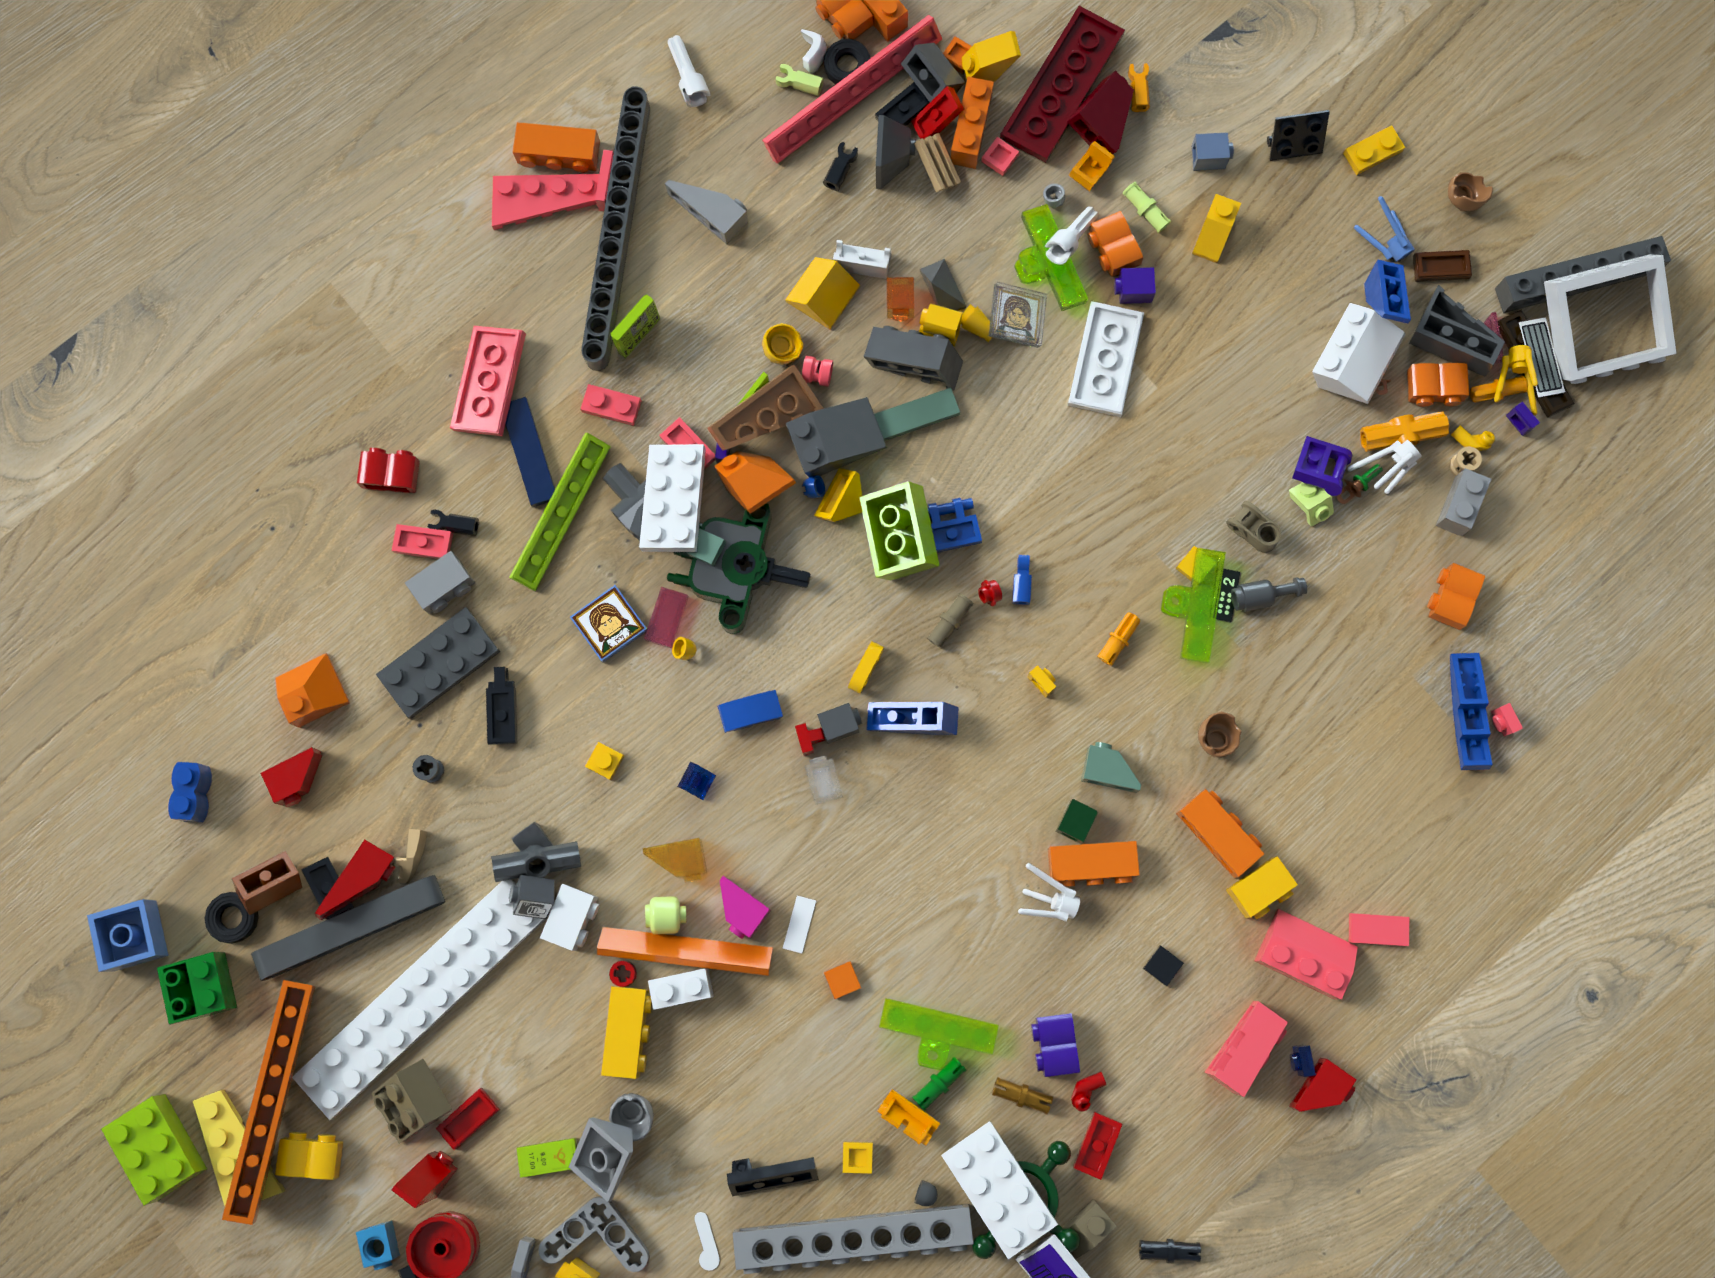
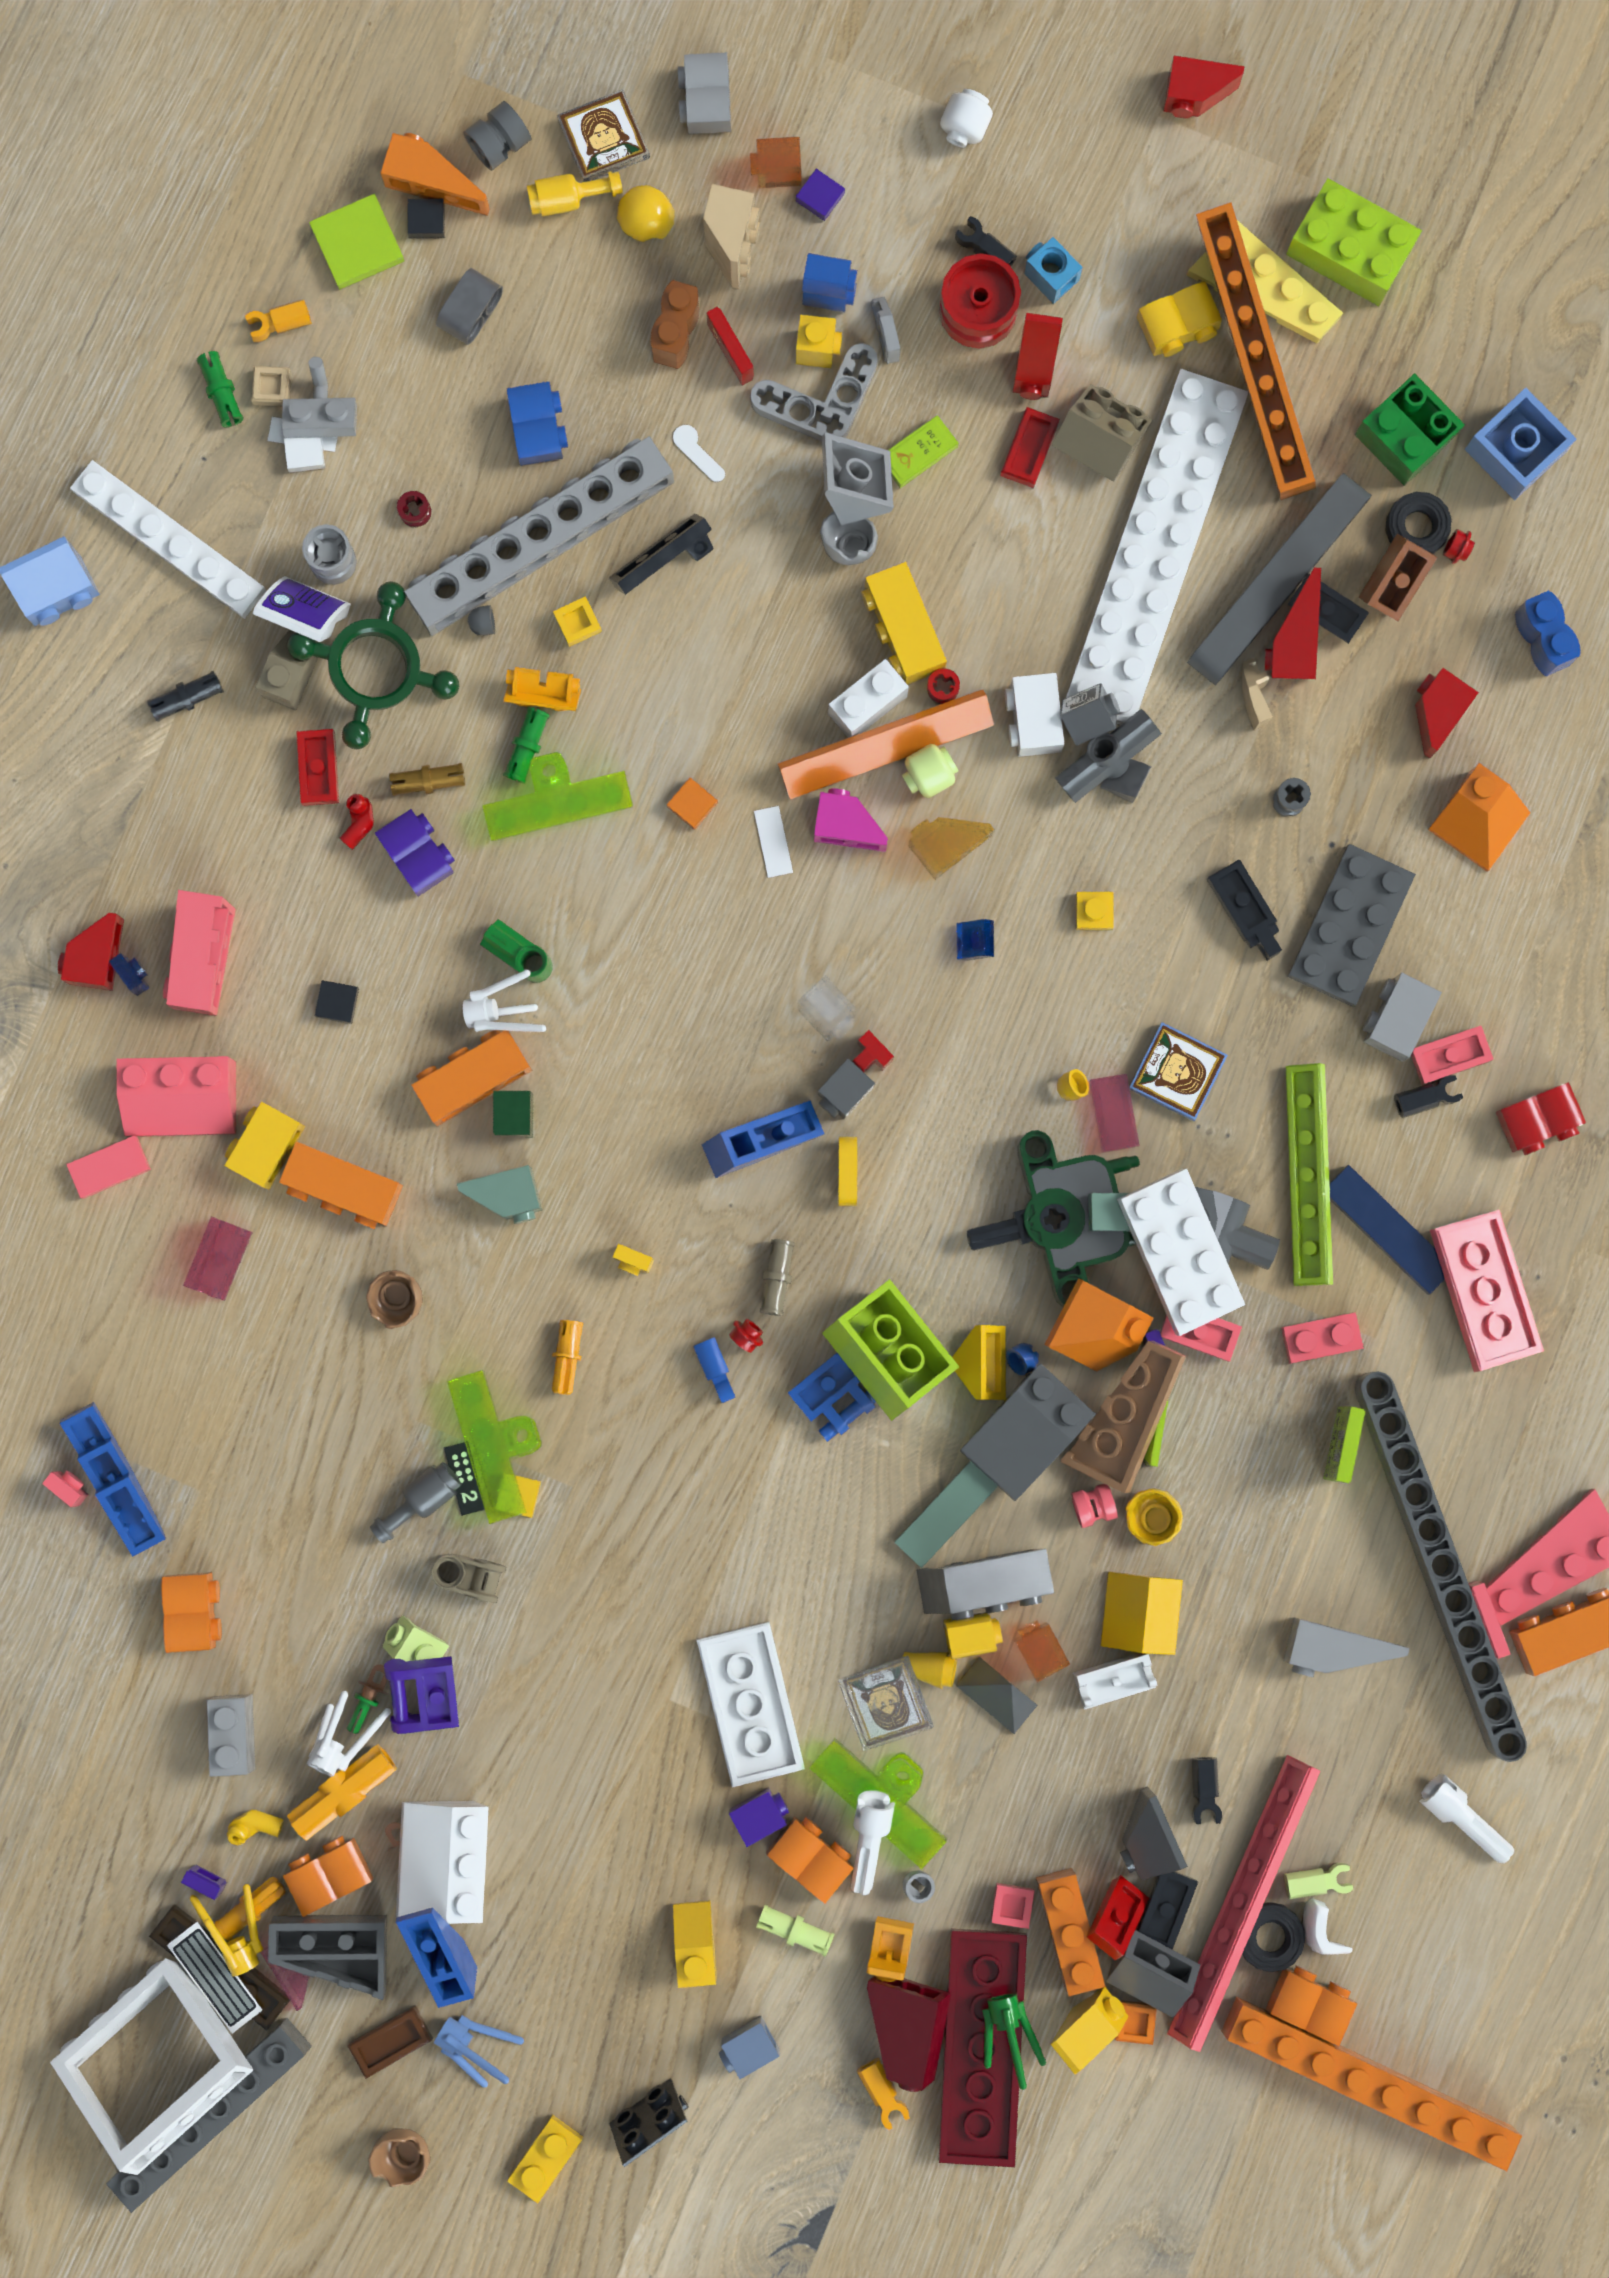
camera: 145 degrees right, 5 degrees up
blue slope [717,690,783,733] -> none
tan tile [914,133,961,193] -> none
white plate [941,1121,1059,1259] -> none
tan bush [1449,446,1482,476] -> none
none -> clear pink hinge [183,1216,253,1301]
none -> green piece [480,919,553,983]
none -> green plant [982,1994,1046,2090]
none -> red plate [1443,529,1475,564]

